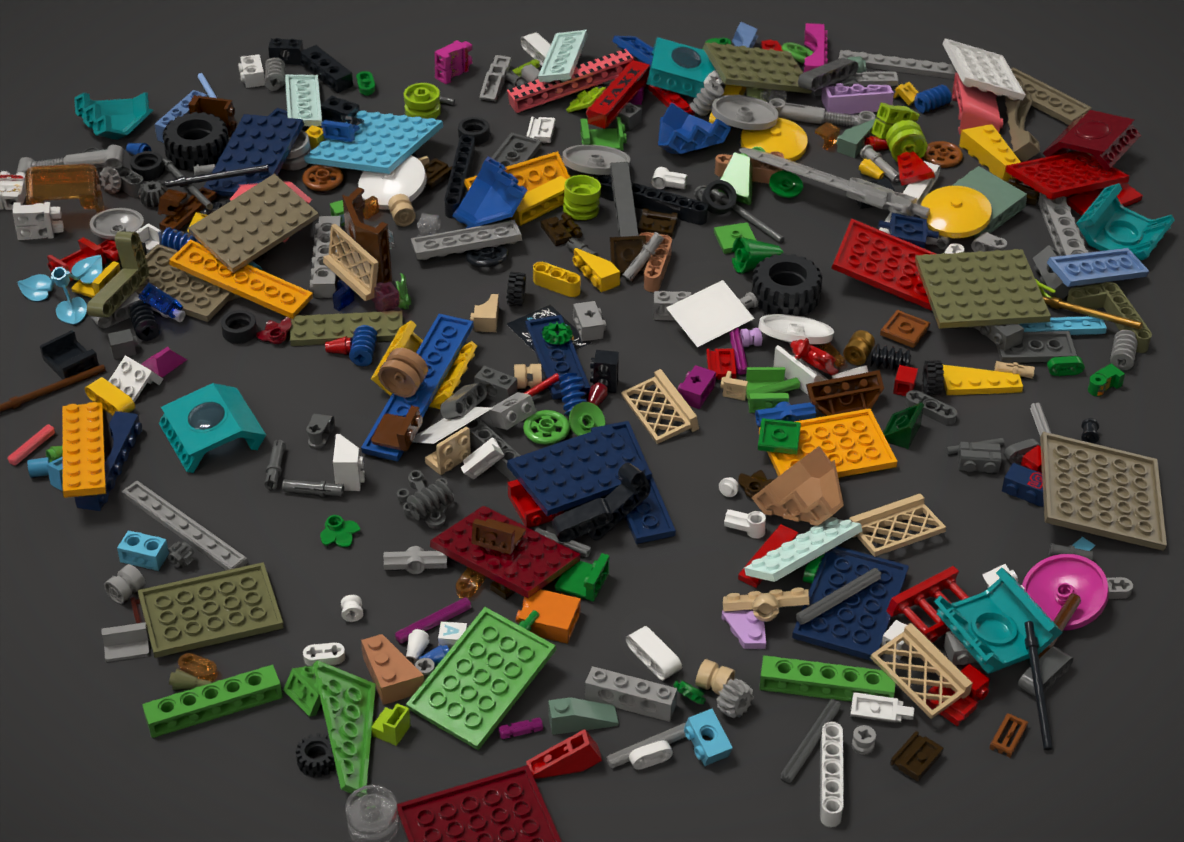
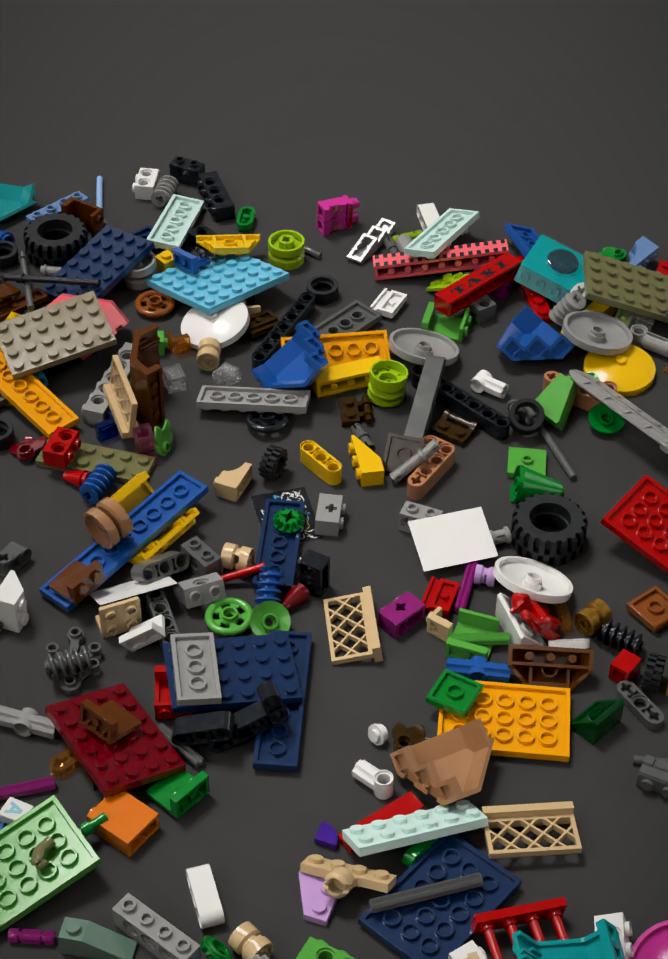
camera: 20 degrees right, 0 degrees up
none -> olive arm [31,836,56,870]
none -> red brick [42,426,82,469]
none -> light grey plate [170,632,222,706]
none -> yellow wing [196,234,260,256]
none -> dark purple tile [314,821,337,850]

